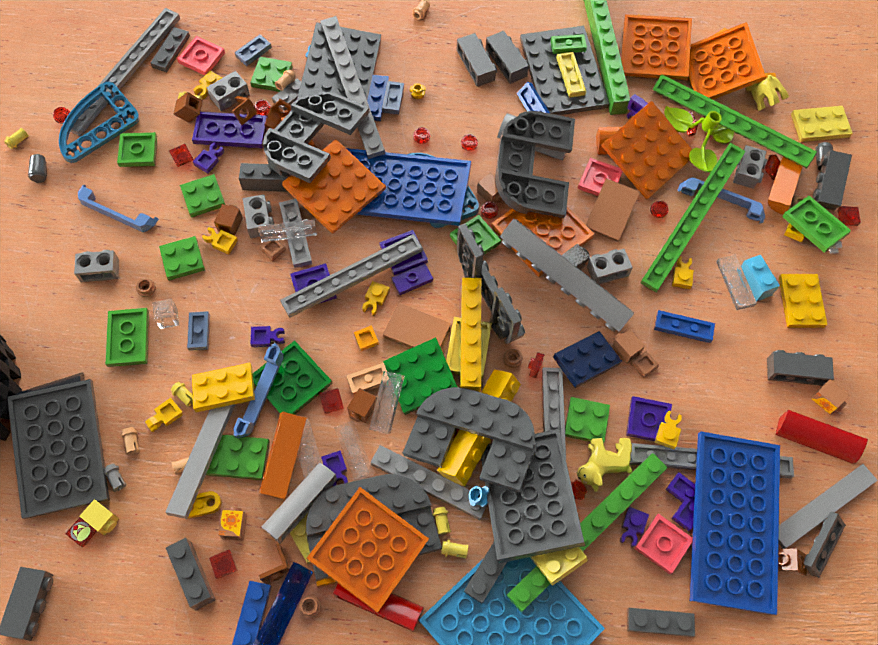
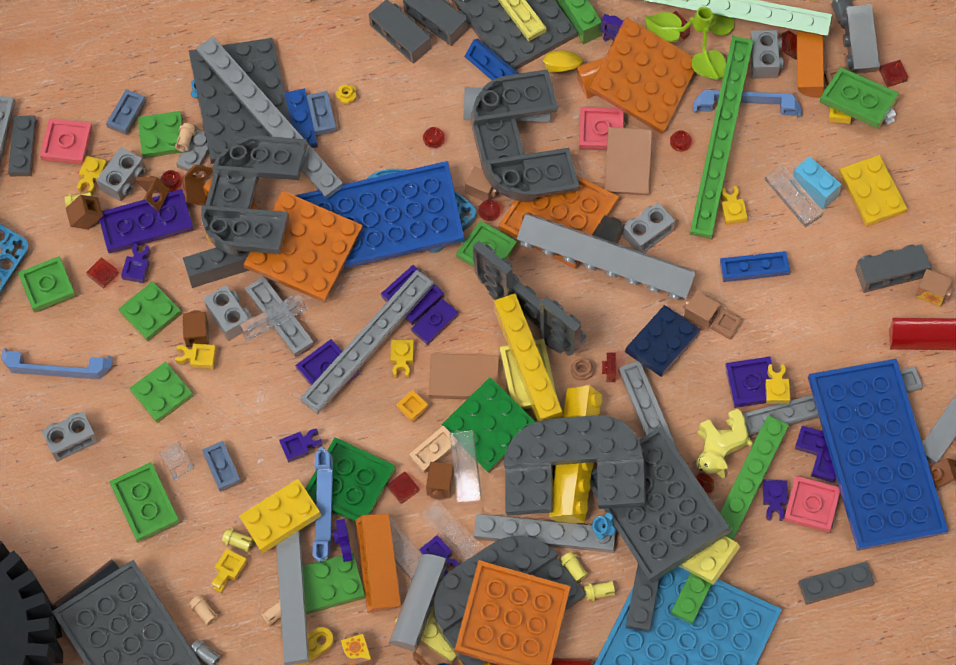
camera: 15 degrees left, 0 degrees up
nougat plate [136,278,156,297] -> none
nougat tile [260,236,286,262] -> none
clear red plate [413,127,430,144] -> none
bright green plate [565,397,610,444] -> none
none -> dark purple plate [333,518,353,562]
none -> yellow hat [543,50,583,72]

